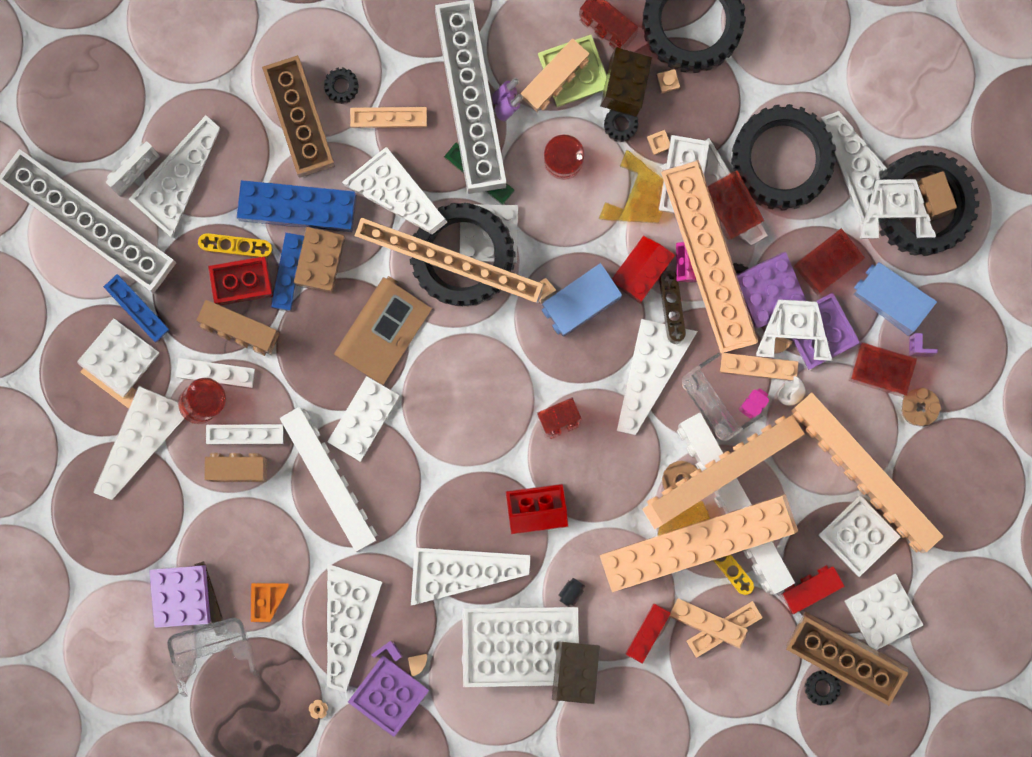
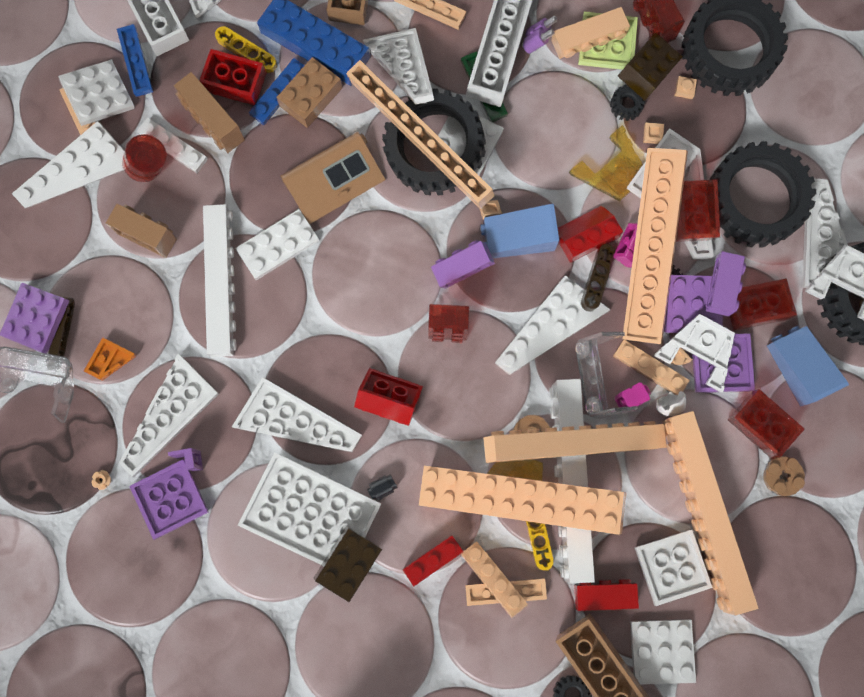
camera: 25 degrees right, 5 degrees down
white plate [206,424,284,444] -> none
light nougat tile [408,654,427,677] -> none
clear red wheel [544,134,584,180] -> none
medium lavender panel [909,333,938,357] -> none
none -> medium lavender brick [431,240,495,289]
none -> medium lavender brick [706,251,746,316]

